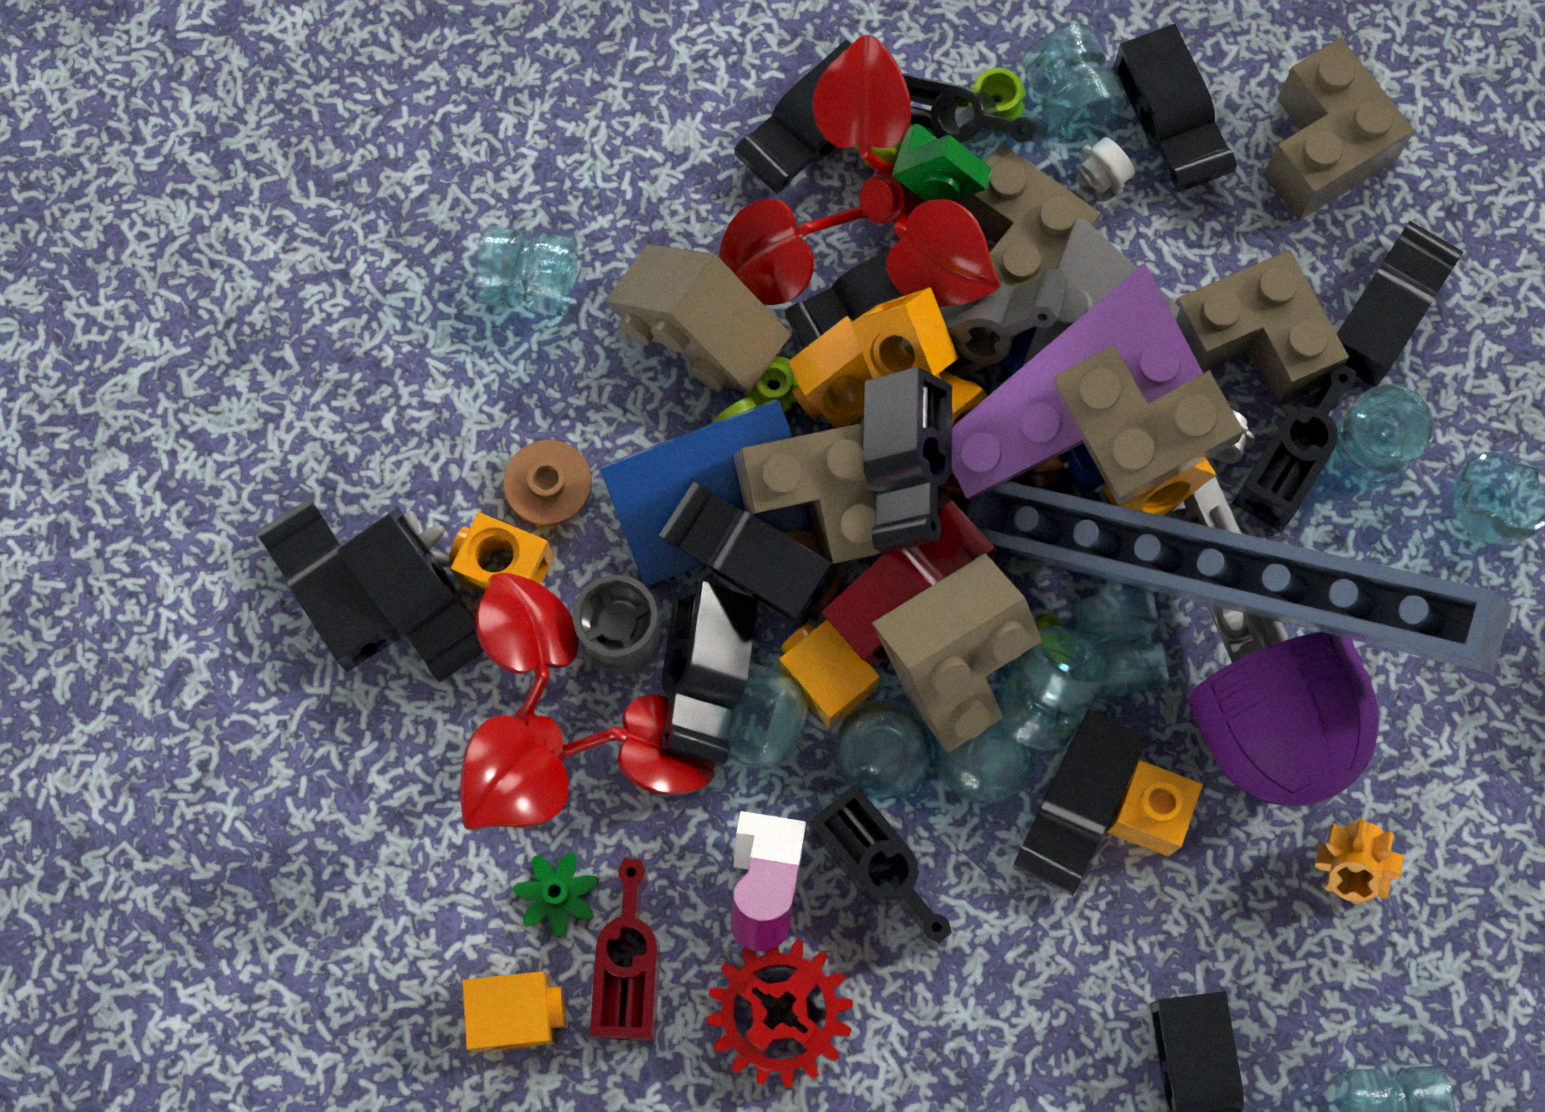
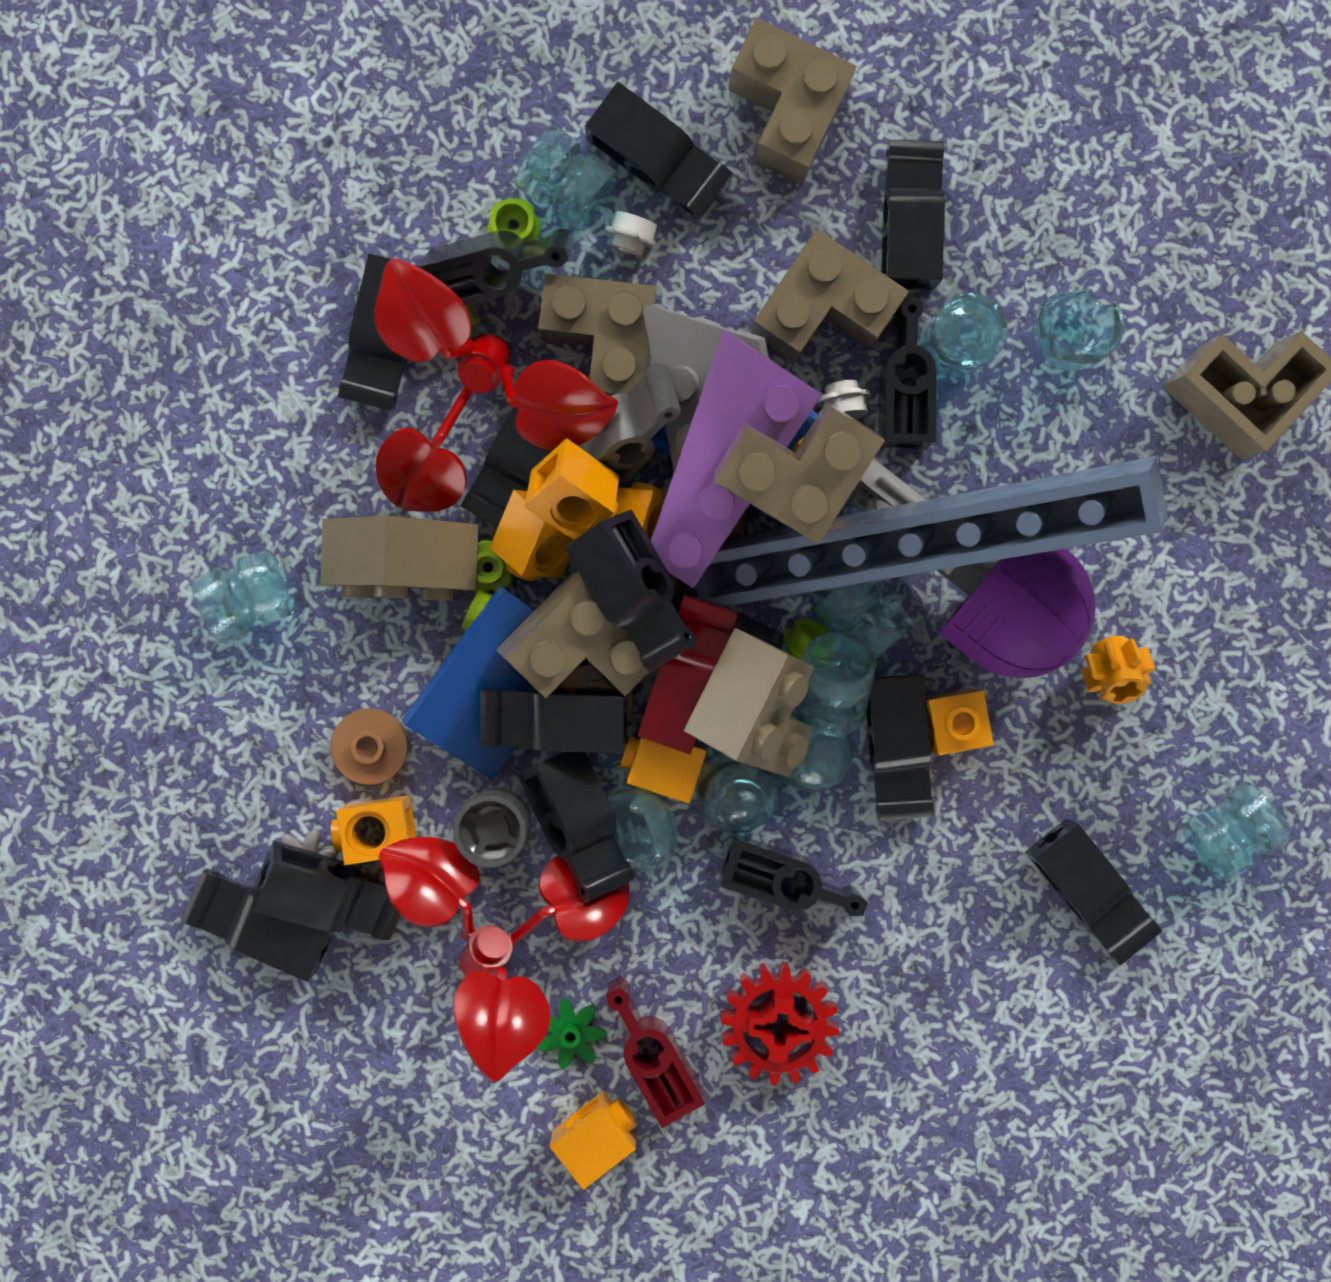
camera: 30 degrees left, 15 degrees up
leg [731,811,806,951] -> none
green bracket [892,124,992,202] -> none

